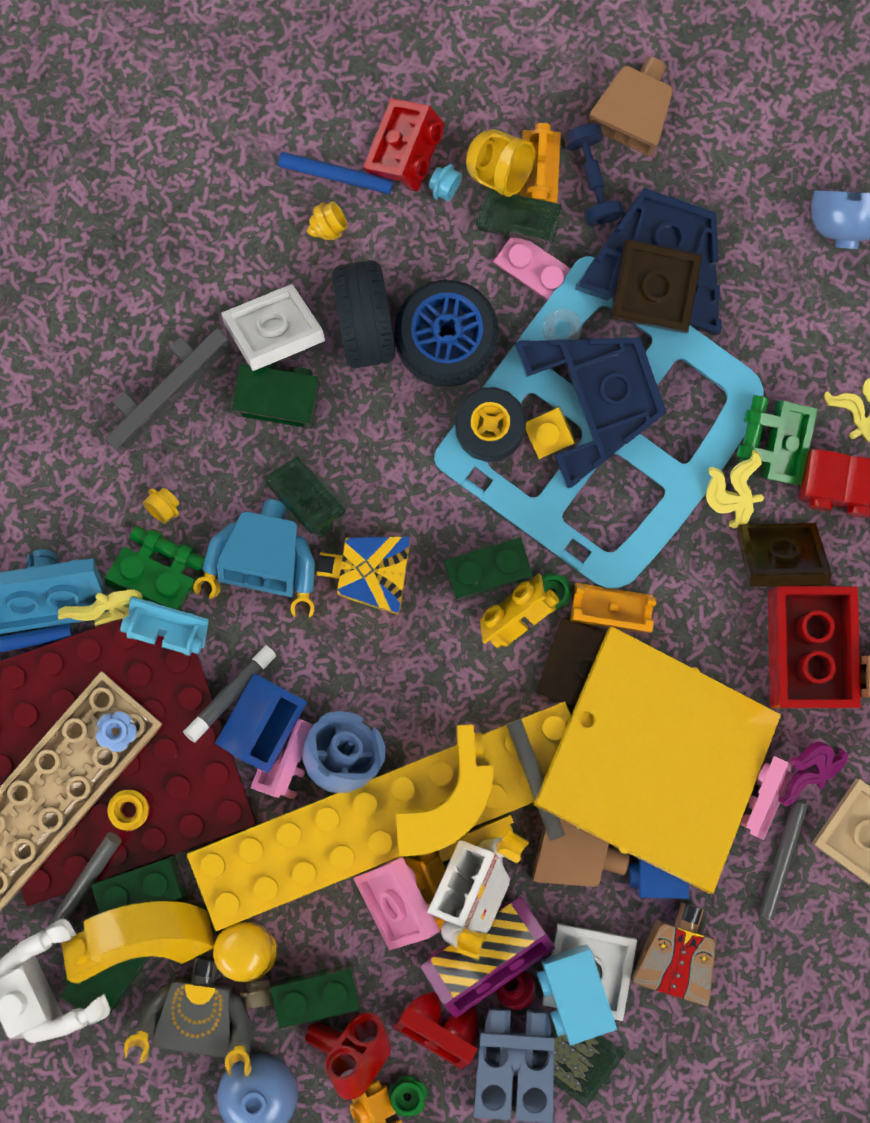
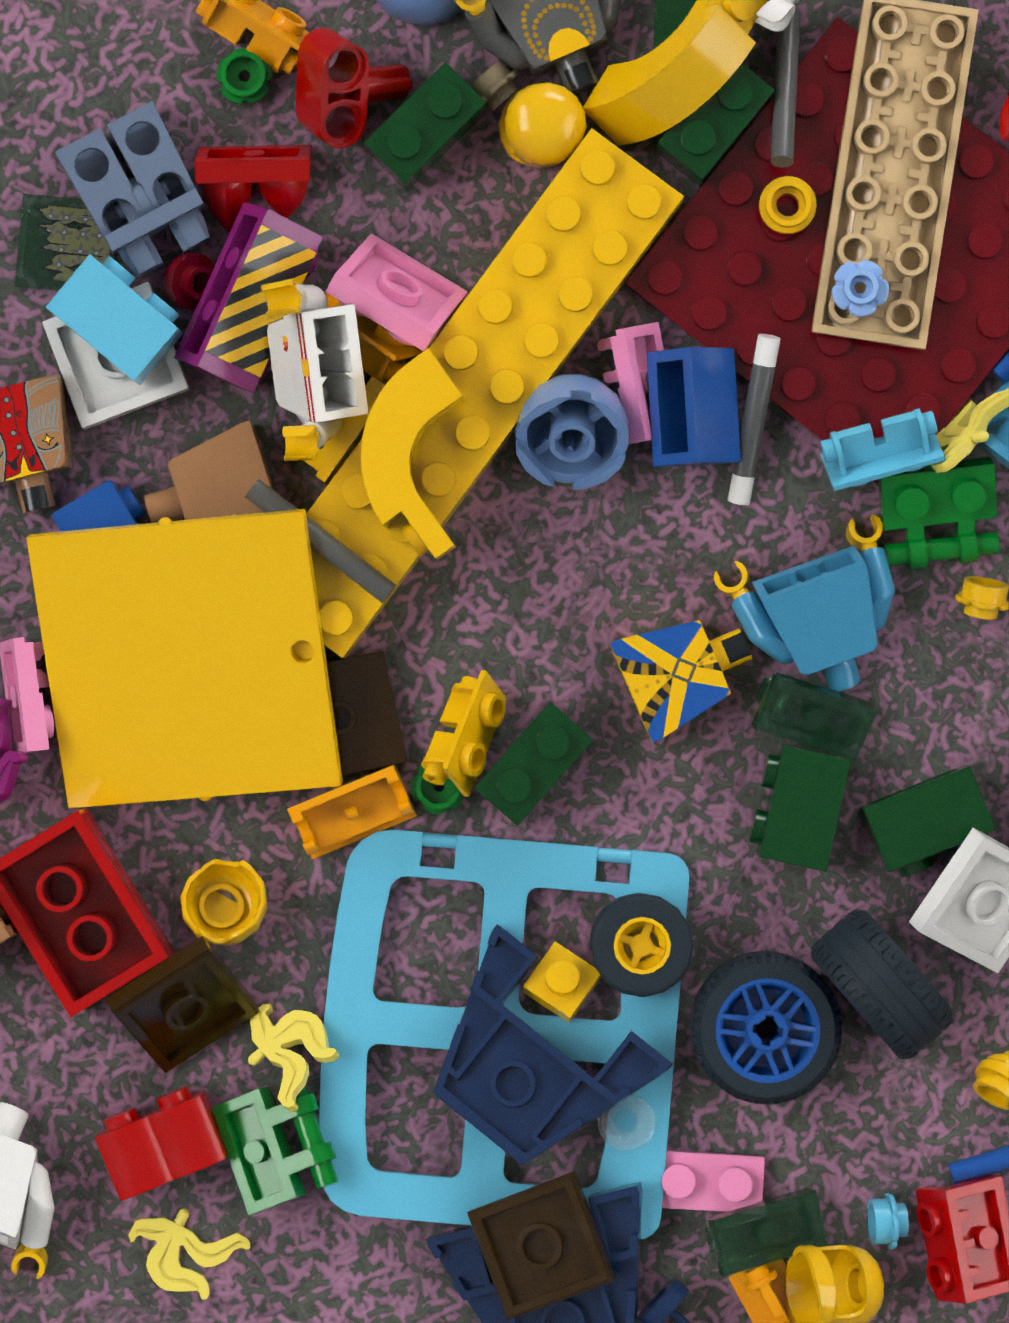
camera: 155 degrees right, 5 degrees up
none -> yellow hair [180,859,267,945]
none -> dark green brick [749,744,851,872]

